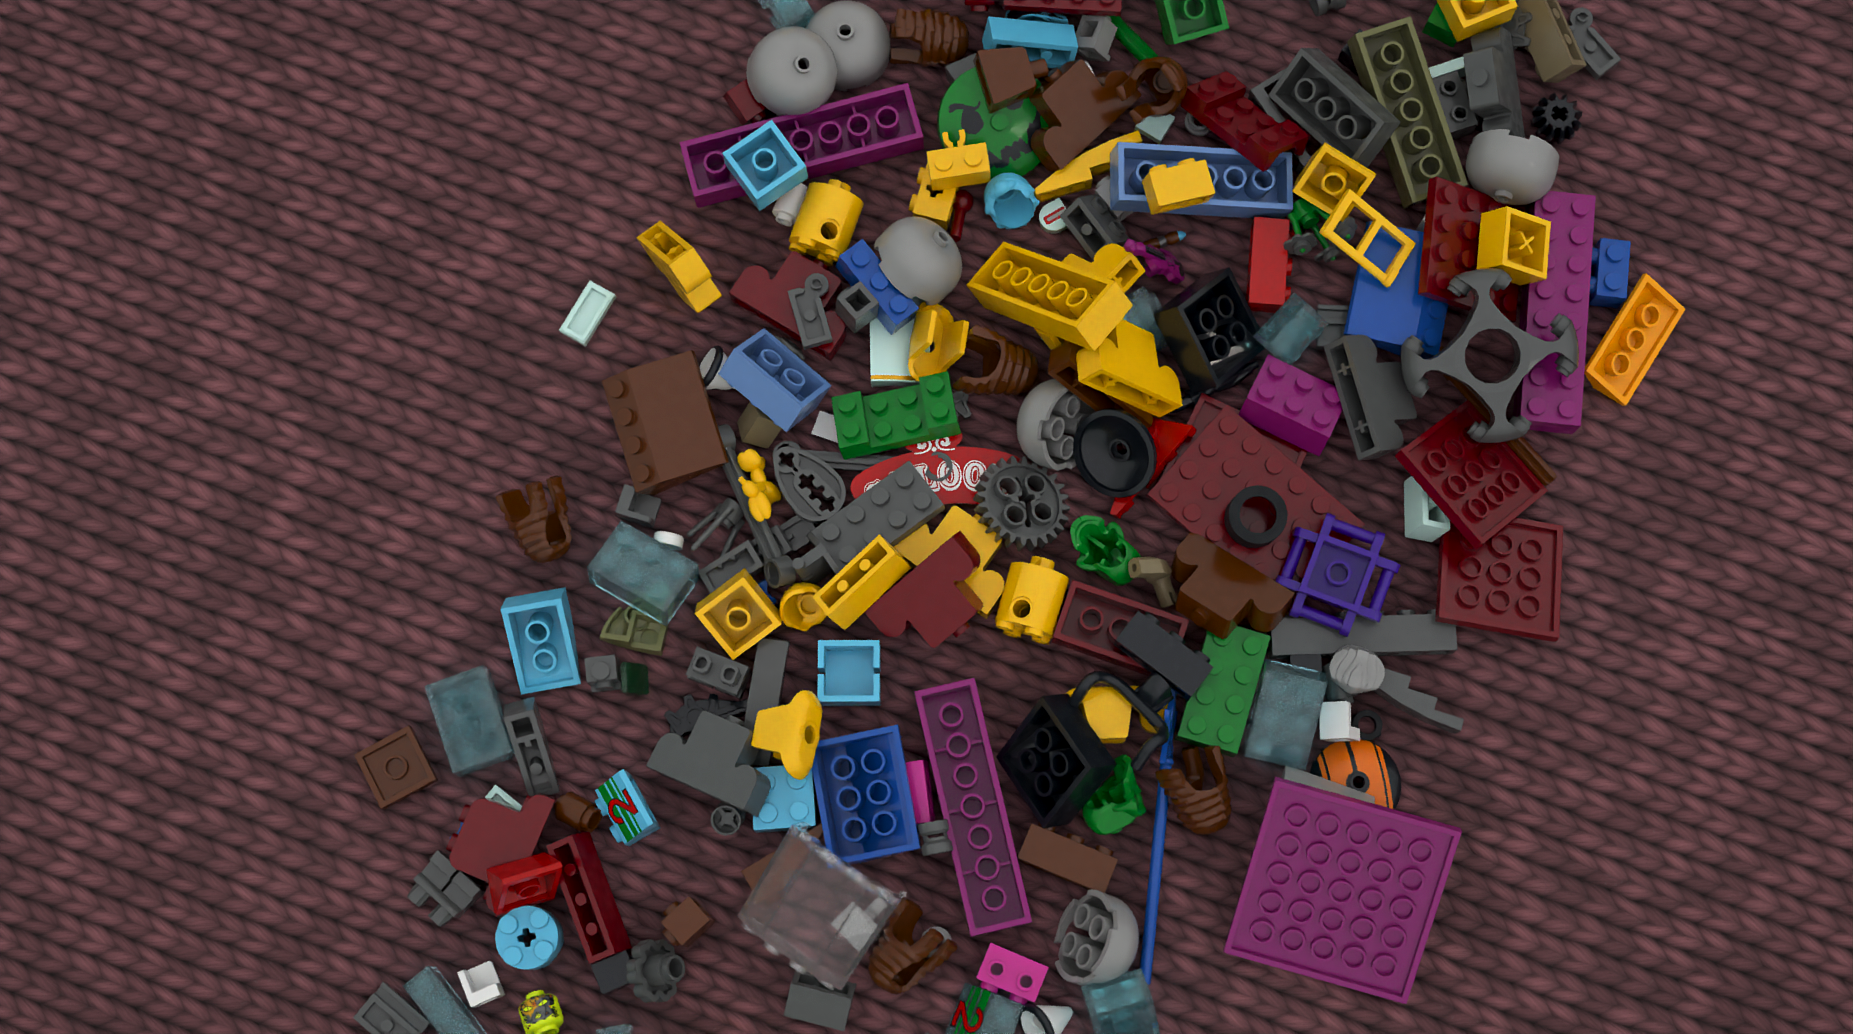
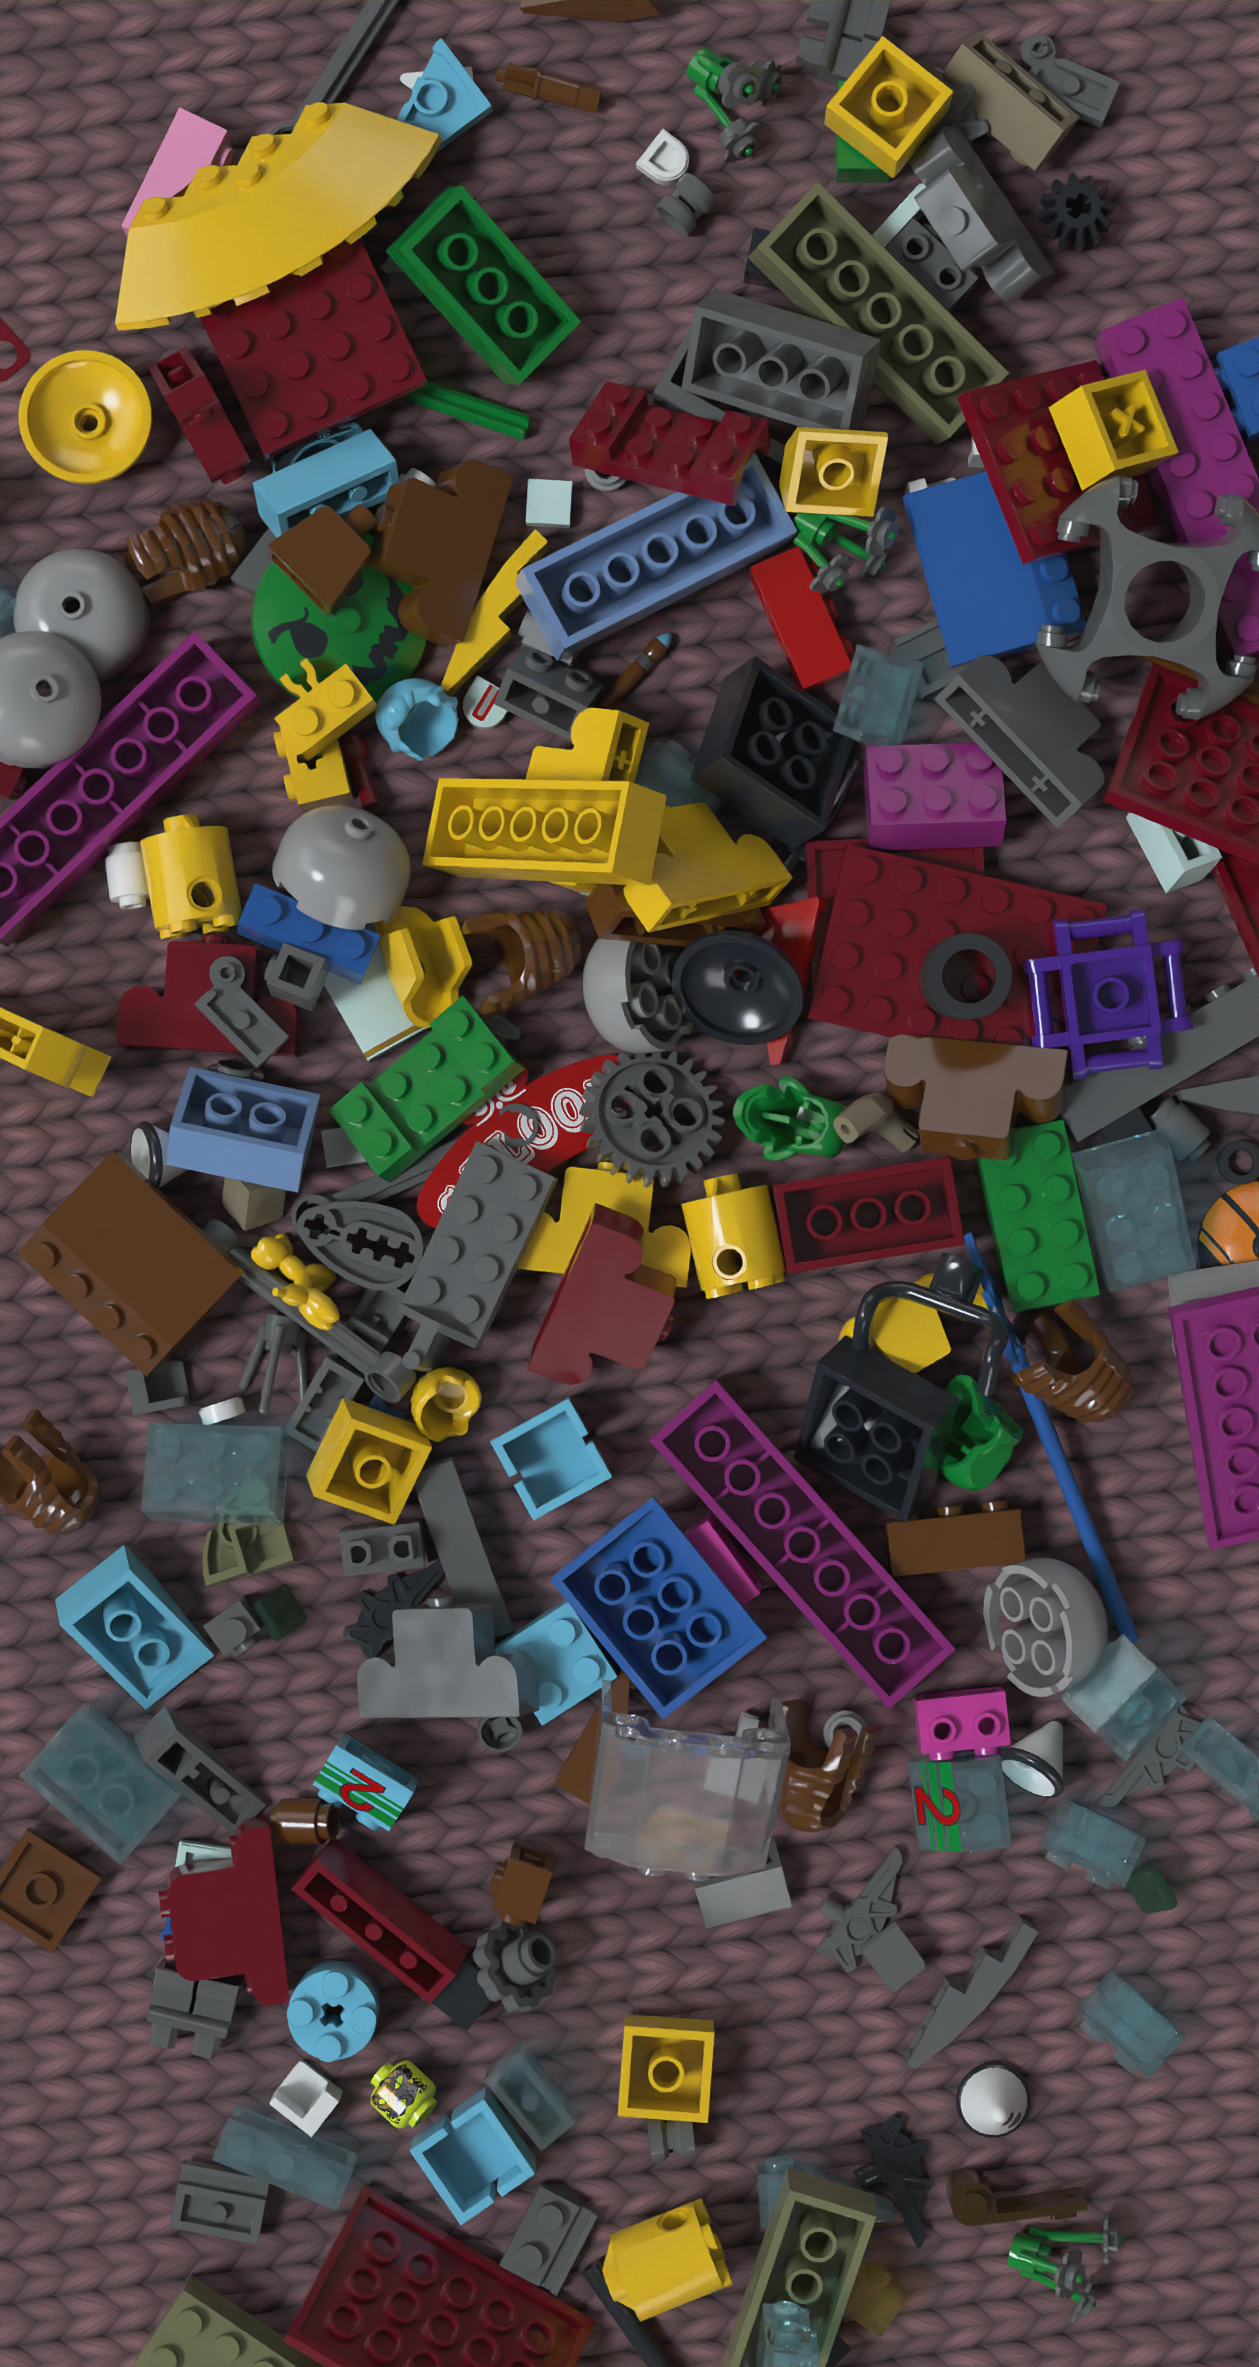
camera: 25 degrees left, 10 degrees up
red slope [486,852,563,916] -> none
medium azure brick [722,120,808,211] -> none
yellow piece [751,690,823,780] -> none
yellow brick [812,534,912,630] -> none
dark grey wheel [917,819,954,856] -> none
light grey brick [1076,15,1118,62] -> none
black brick [1114,611,1213,701] -> none
reddish brown hair [1115,56,1188,125] -> none
magenta piece [1123,239,1185,285] -> none
yellow brick [1142,158,1216,215] -> none
yellow window [1319,189,1416,287] -> none
white panel [1319,701,1360,742] -> none
light grey hair [1330,645,1385,694] -> none
light grey cylinder [1466,129,1560,206] -> none

